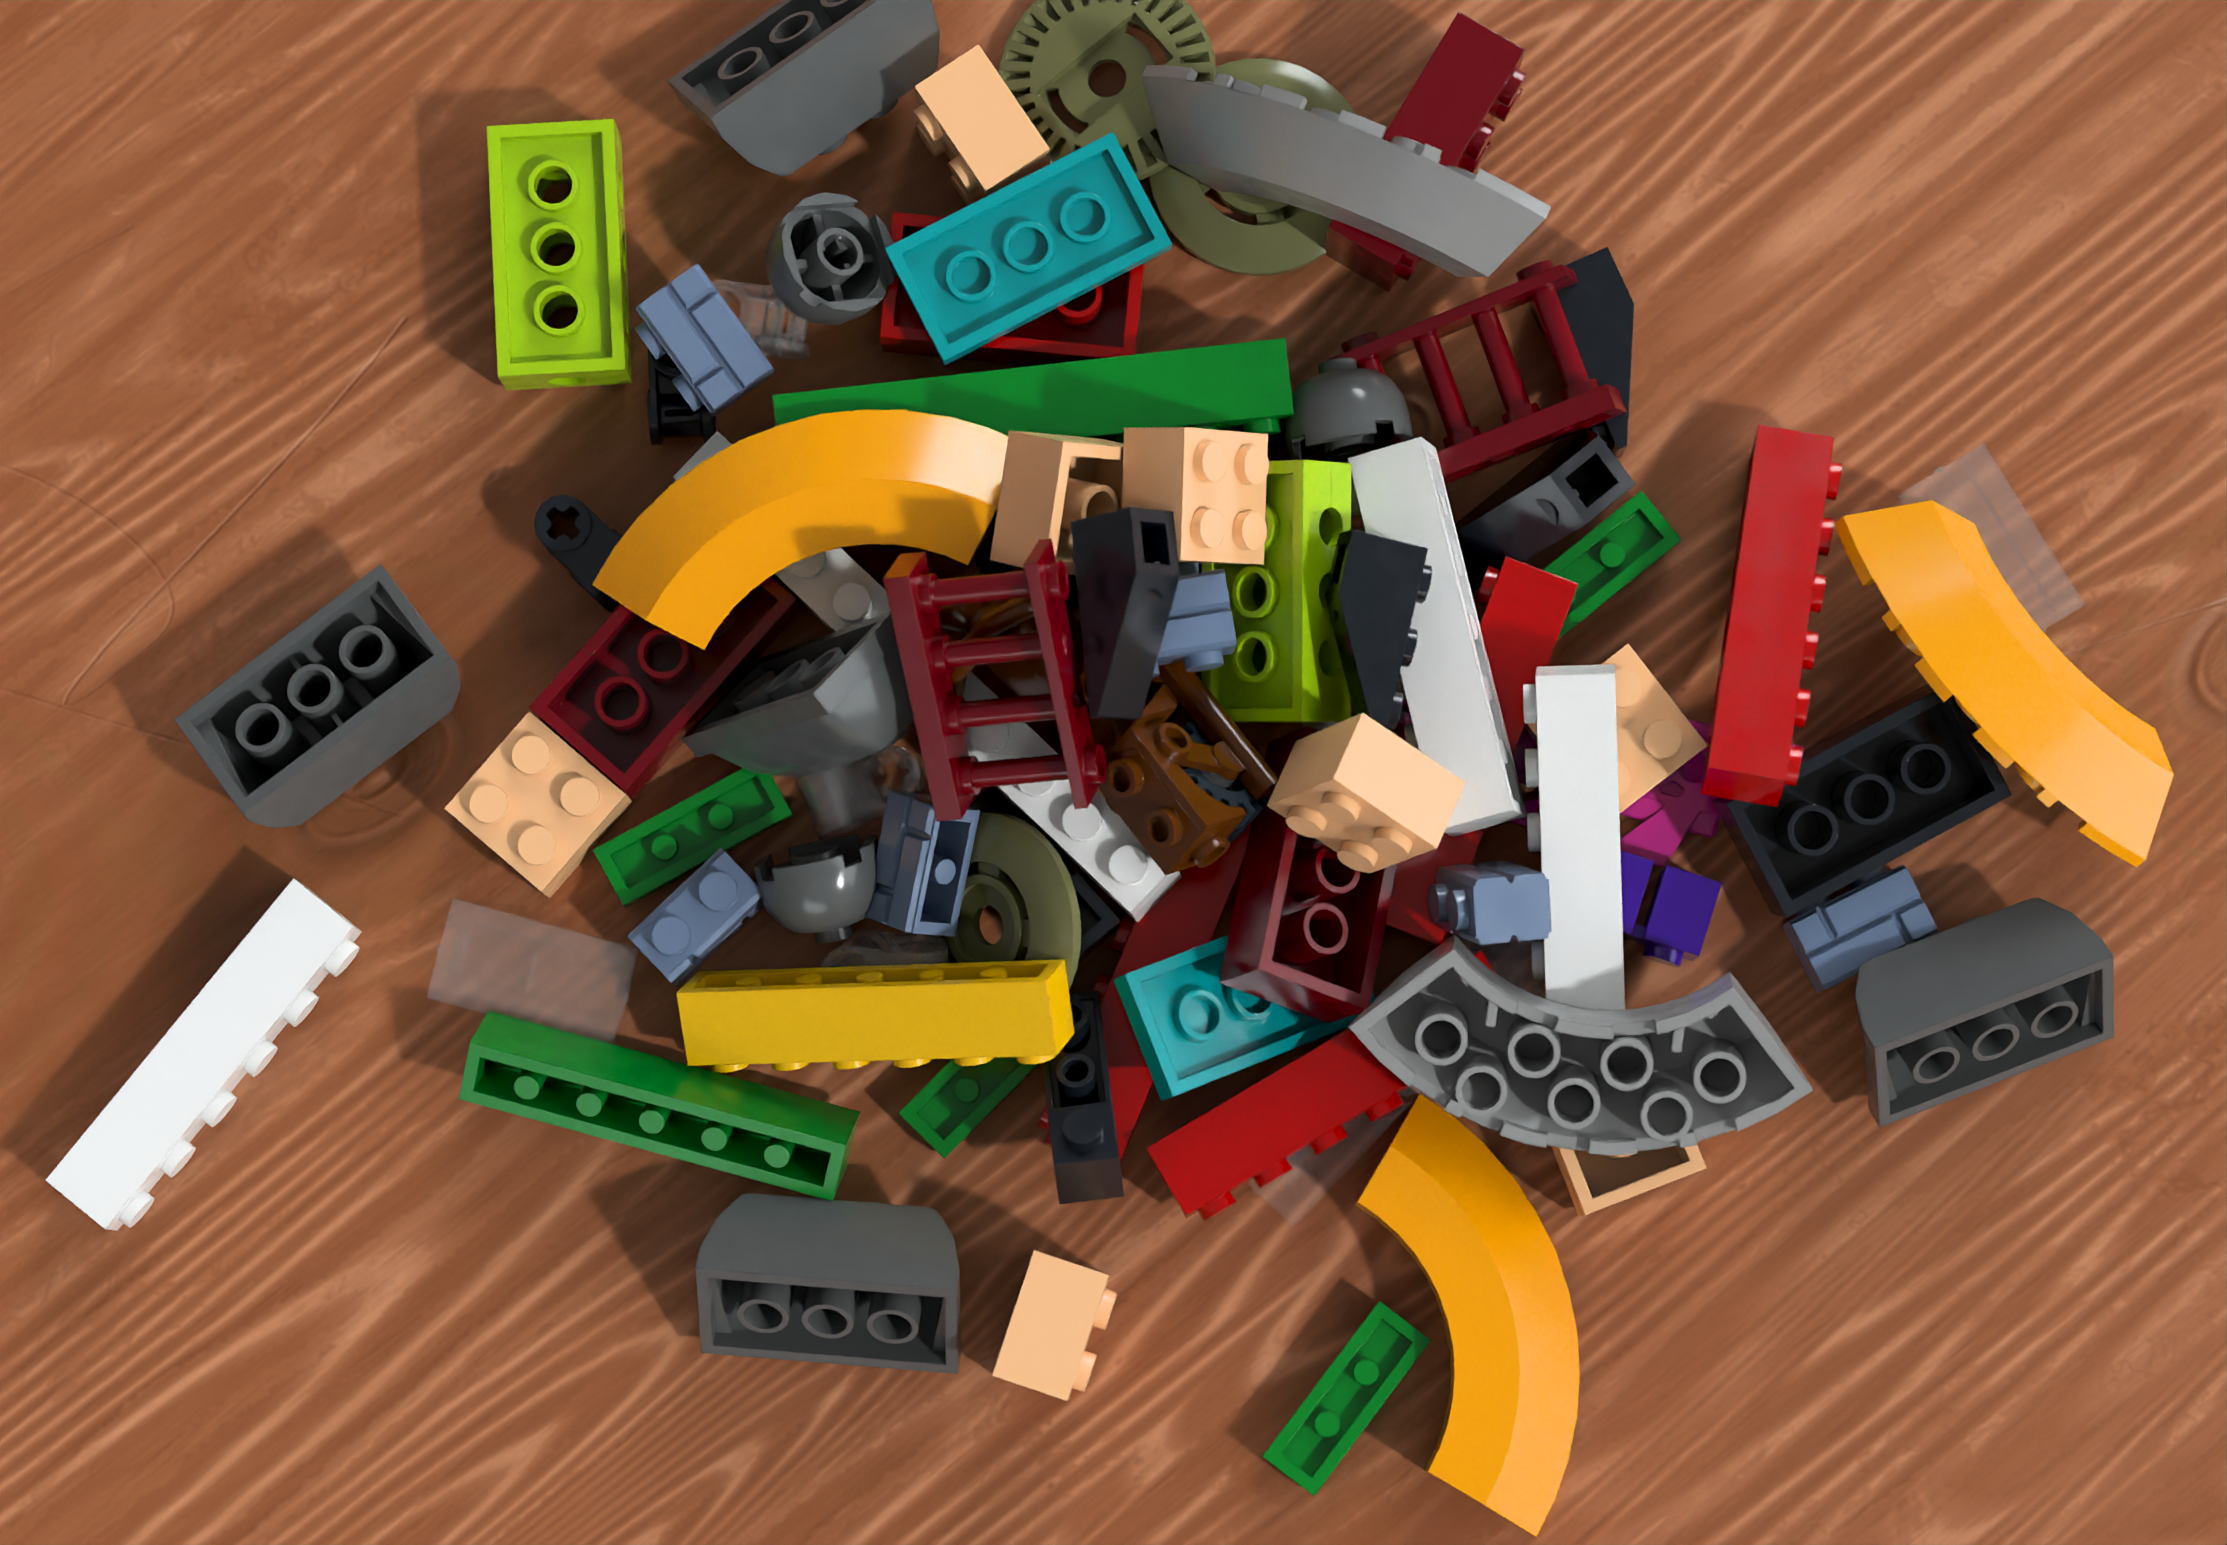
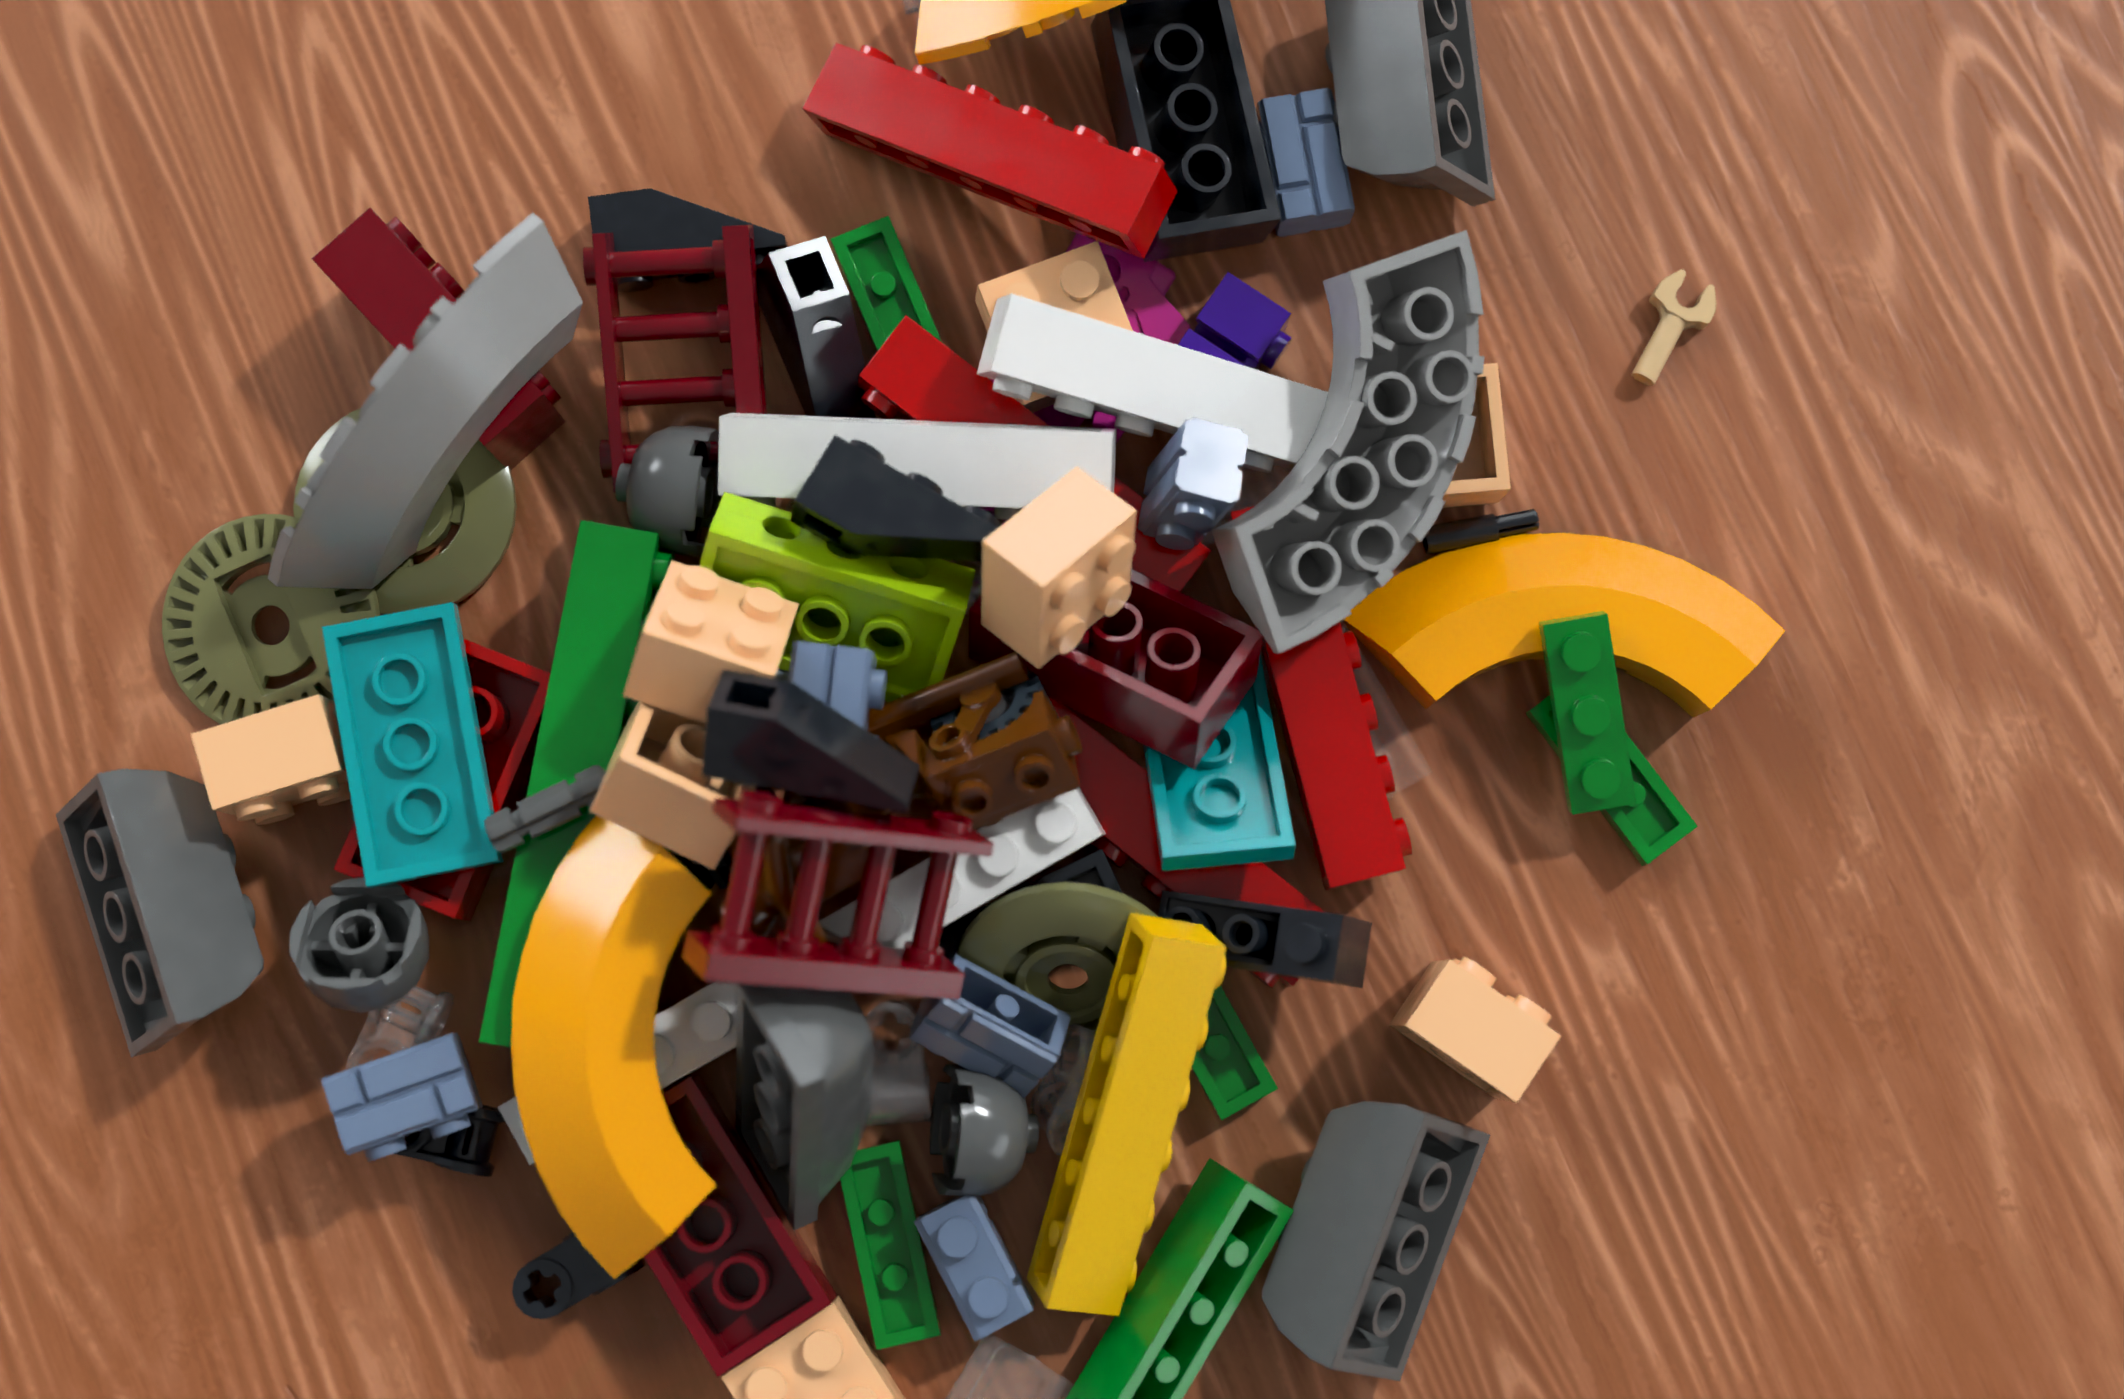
camera: 80 degrees left, 0 degrees up
lime brick [487,119,633,391] -> none
none -> dark grey axle [484,765,606,853]
none -> black pin [1422,509,1539,555]
none -> green plate [1539,611,1636,815]
none -> tan bar [1632,269,1716,386]

